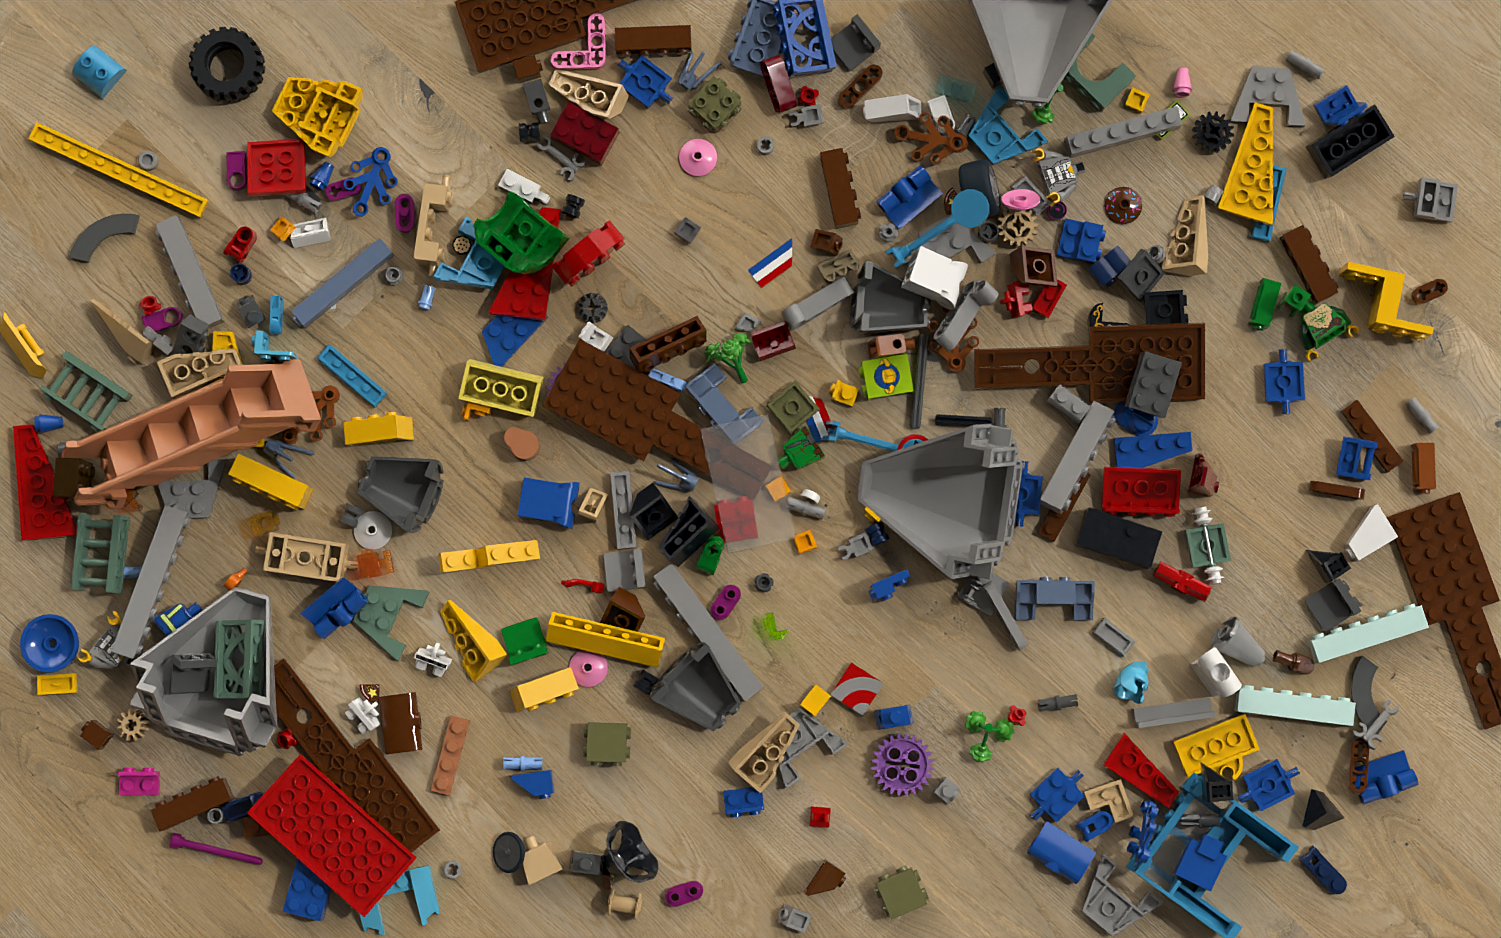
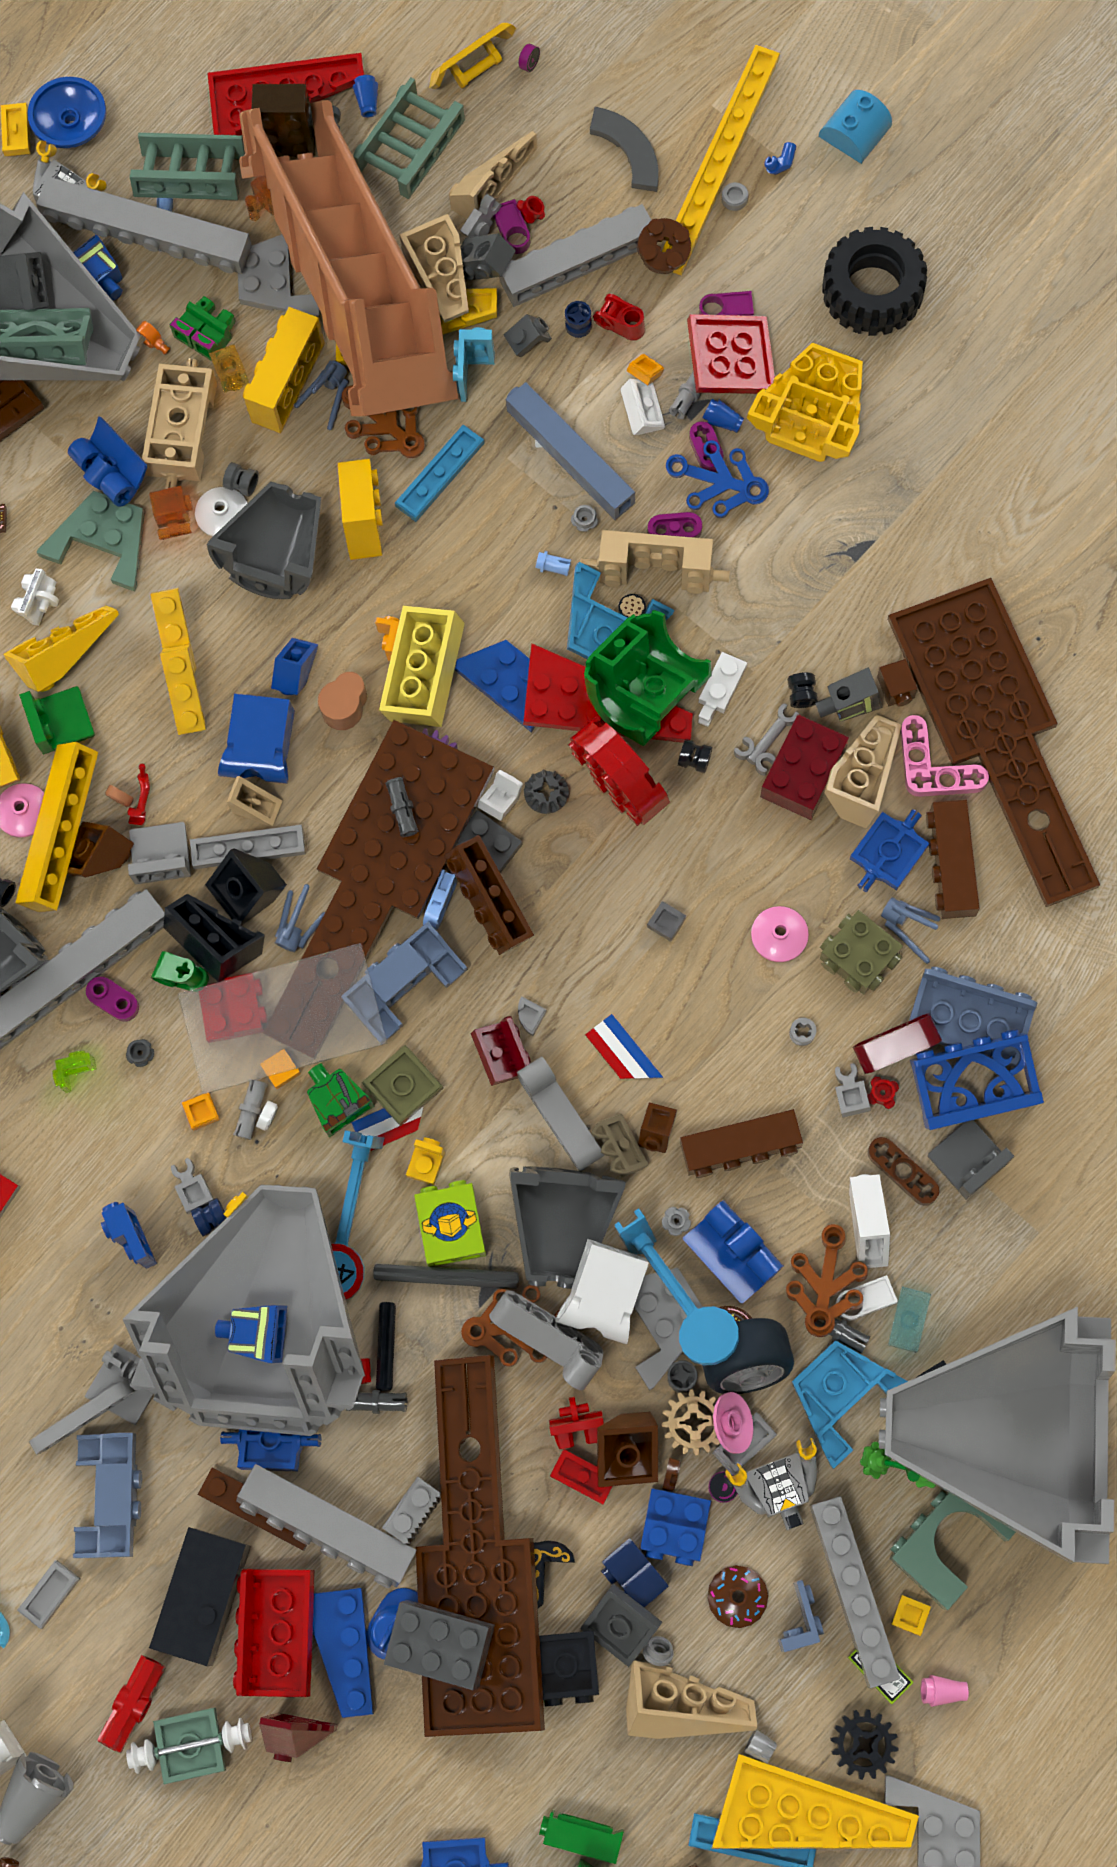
camera: 95 degrees right, 10 degrees down
dark azure piece [270,295,283,334] -> none
bright green plant [704,333,751,384] -> none
dark orange torso [867,334,915,360] -> none
none -> nougat tile [105,785,134,807]
none -> green hips [169,296,236,363]
none -> blue torso [215,1305,287,1363]
none -> blue slope [271,638,318,695]
none -> dark grey pin [385,777,419,837]
none -> magenta tile [518,43,540,72]
none -> reddish brown plate [637,218,691,274]
none -> reddish brown tile [662,1458,681,1492]
none -> blue arm [764,142,797,175]
none -> sand blue bracket [778,1580,824,1652]

